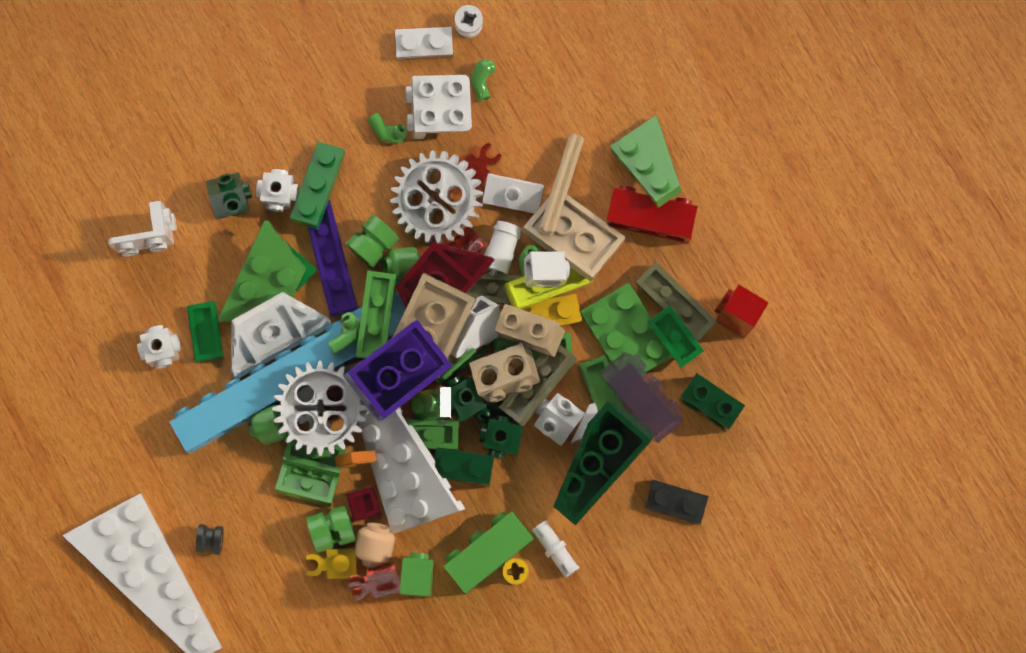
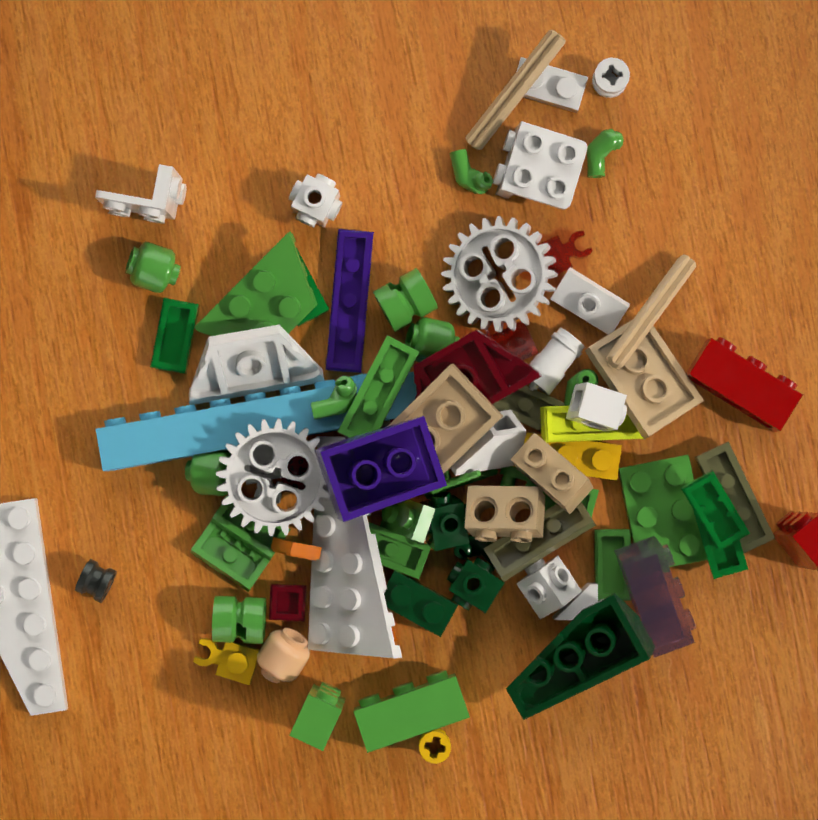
camera: 25 degrees right, 5 degrees up
white brick [137,325,181,369] -> none
dark green brick [206,172,252,219] -> none
green plate [290,142,346,230] -> none
clear red plate [348,562,401,600] -> none
white pin [531,520,580,579] -> none
bright green wing [610,115,682,208] -> none
pearl dark grey plate [644,480,709,524] -> none
dark green brick [678,373,745,432] -> none
none -> bright green head [125,242,181,293]
none -> tan axle [466,29,566,150]
none -> green plate [681,470,750,552]

